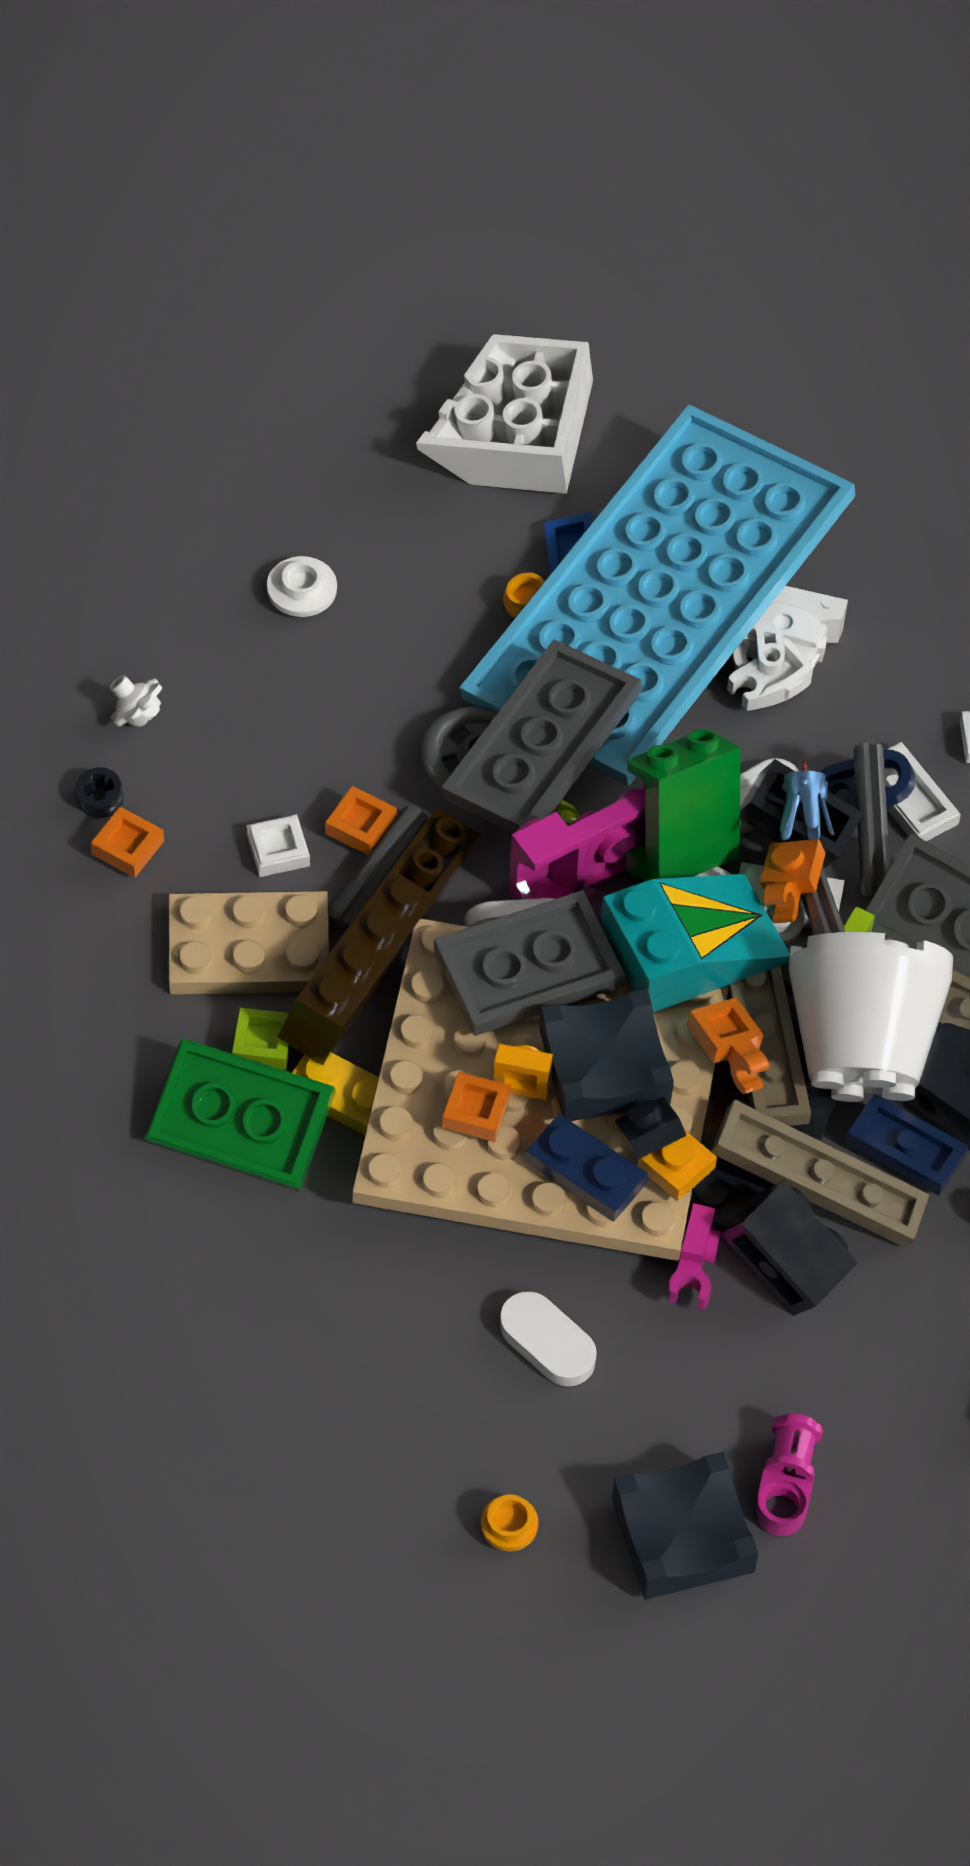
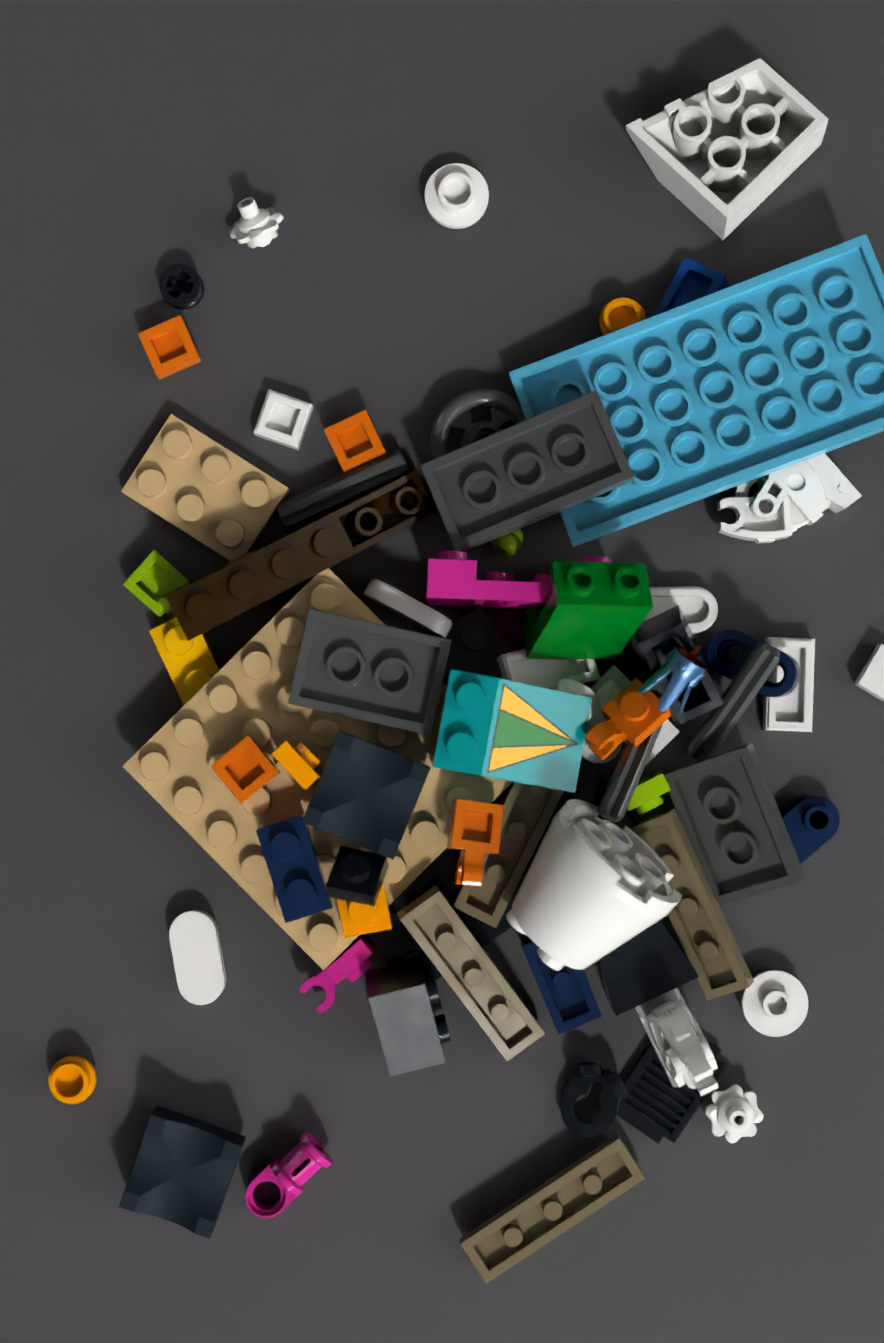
camera: 35 degrees right, 30 degrees up
green tile [144,1038,336,1192] -> none

